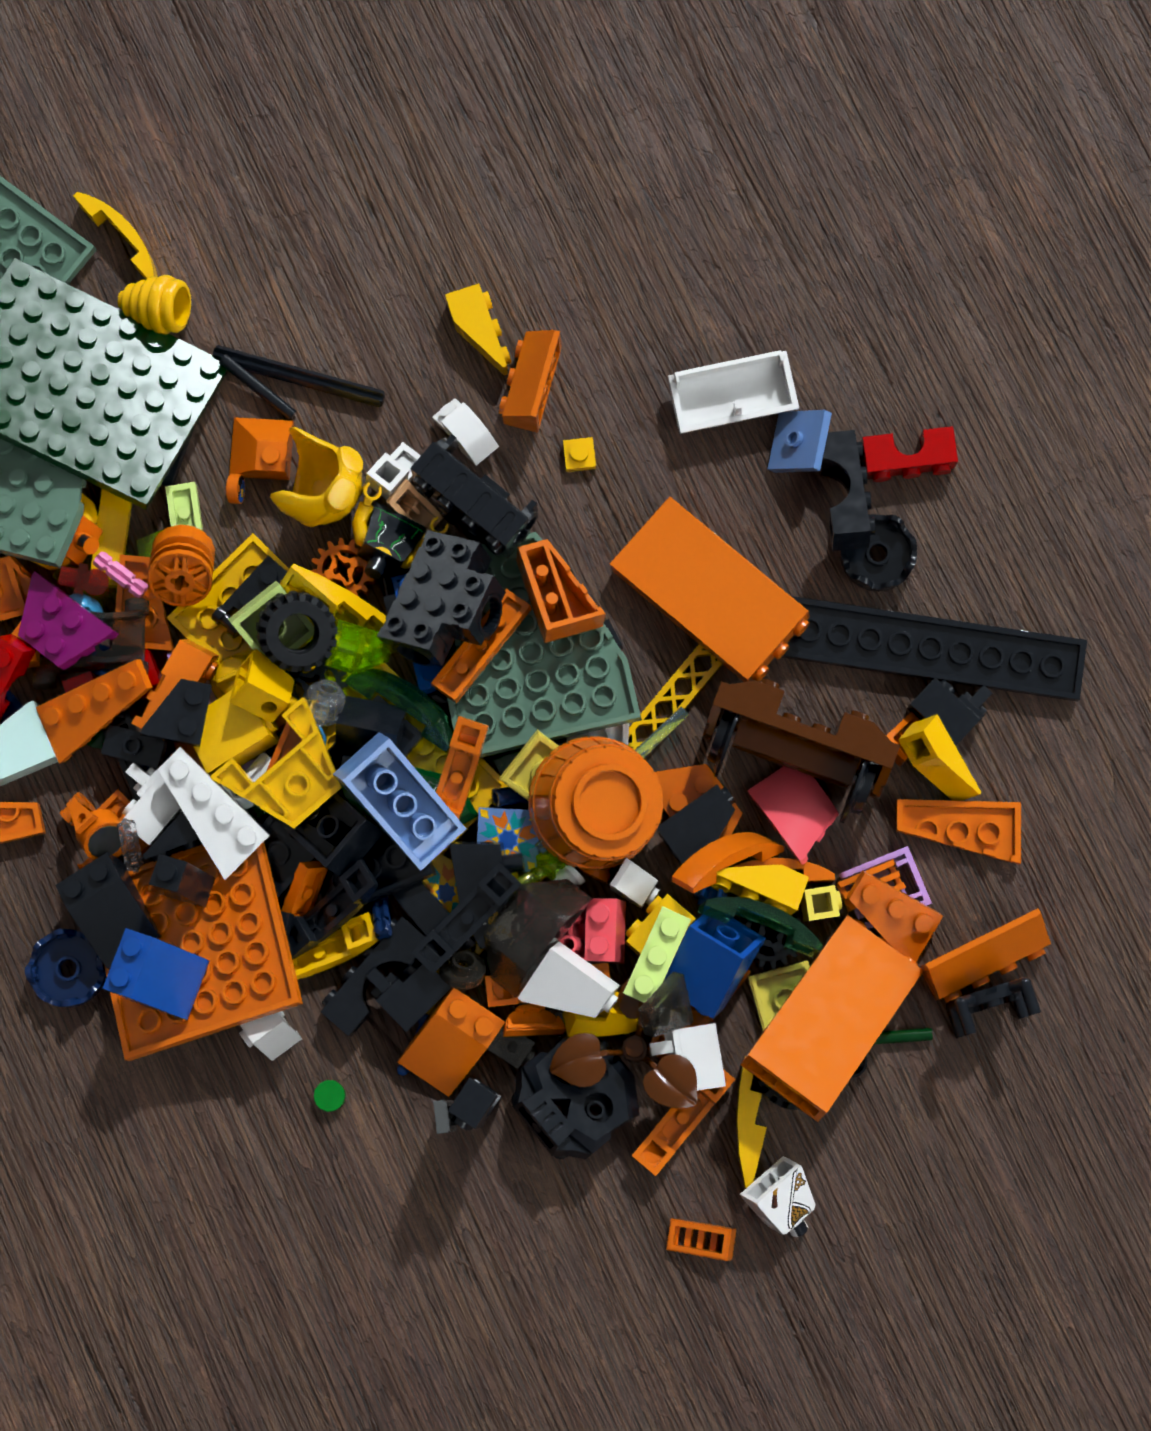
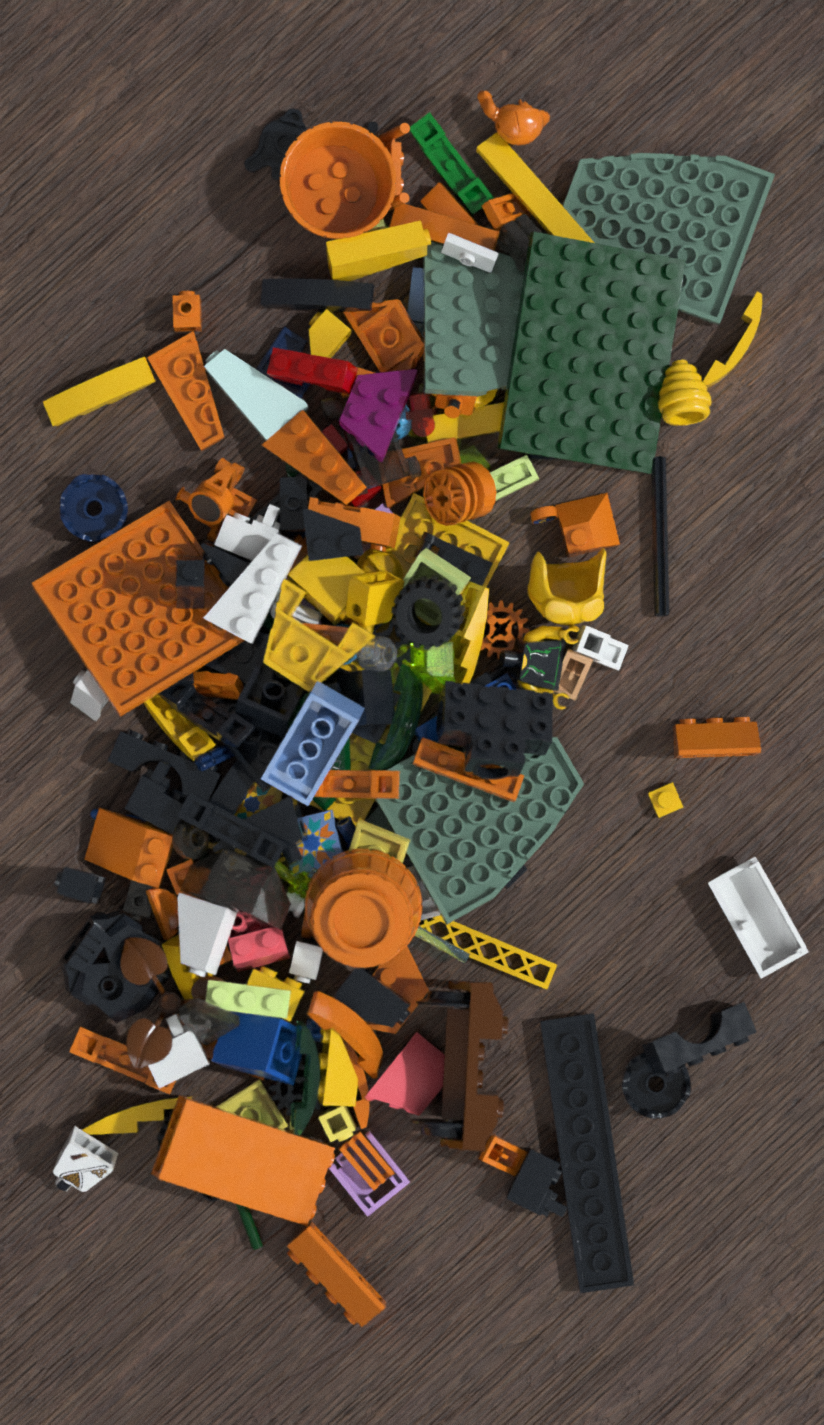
camera: 65 degrees right, 5 degrees up
black slope [55,852,162,970] -> none
bright pink axle [93,552,149,598] -> none
blue slope [102,928,210,1020] -> none
clear axle [117,818,143,873] -> none
black bar [219,354,296,420] -> none
green tile [314,1080,346,1112] -> none
black piece [410,434,538,559] -> none
white brick [432,398,499,466] -> none
dark grey tile [433,1100,458,1134] -> none
yellow slope [445,283,512,376] -> none
orange wedge [516,539,606,643] -> none
orange brick [610,496,810,682] -> none
orange slope [666,1218,736,1261] -> none
medium blue plate [767,410,832,473] -> none
orange wing [847,870,944,961] -> none
red arch [861,426,958,482] -> none
orange wing [896,799,1021,865] -> none
yellow slope [898,714,981,801] -> none
black plate [946,977,1041,1038] -> none

